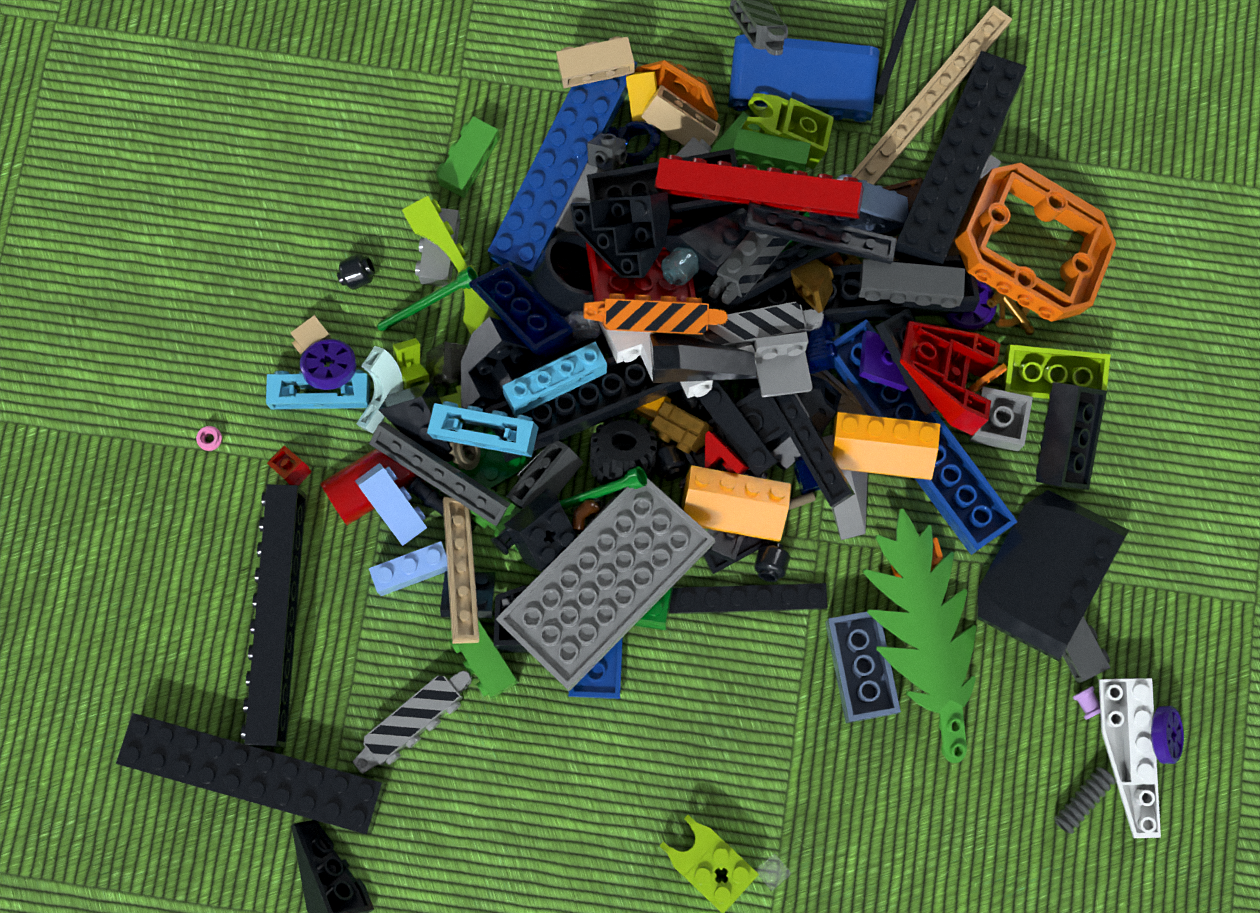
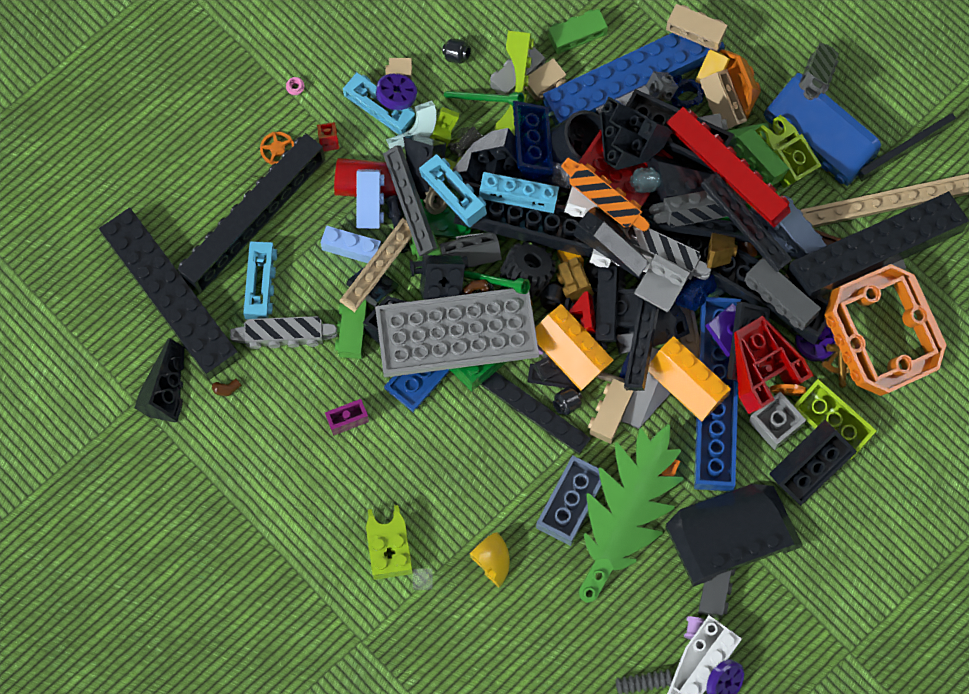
camera: 40 degrees right, 5 degrees down
none -> reddish brown arm [212,378,242,397]
none -> medium azure brick [243,242,277,320]
none -> orange wheel [260,132,294,165]
none -> magenta brick [325,399,369,436]
none -> yellow brick [470,532,510,587]
none -> tan brick [525,58,567,102]
none -> tan brick [588,379,633,444]

